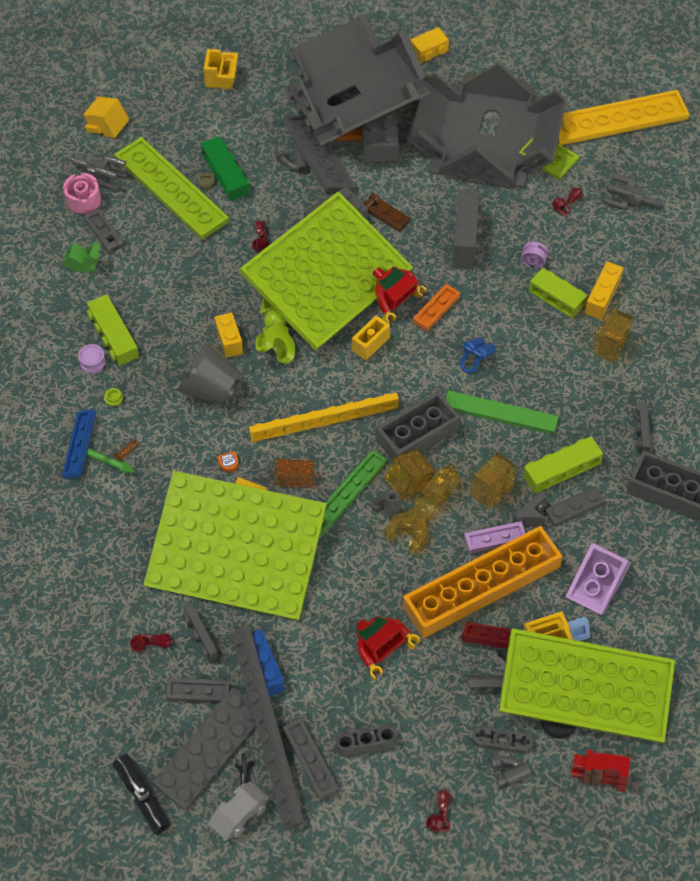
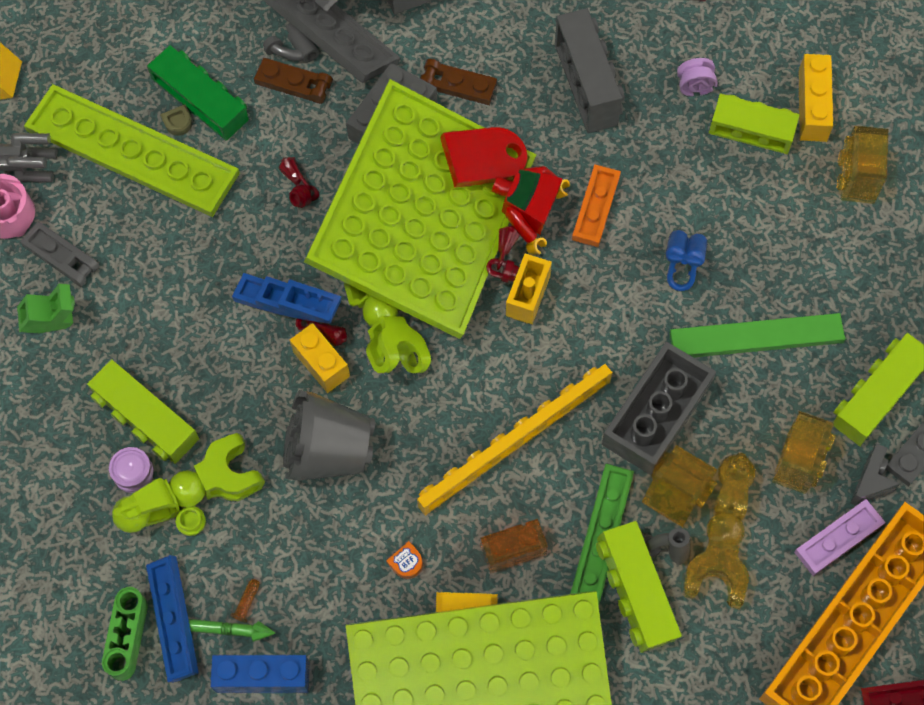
camera: 20 degrees left, 10 degrees up
none -> bright green beam [102,587,148,681]
none -> lime piece [112,433,265,533]
none -> blue brick [210,655,310,693]
none -> blue slope [232,273,342,324]
none -> reddish brown plate [254,58,333,104]
none -> dark red piece [295,318,347,347]
none -> red tile [440,127,527,188]
none -> dark red piece [486,226,520,283]
none -> lime brick [596,521,682,653]

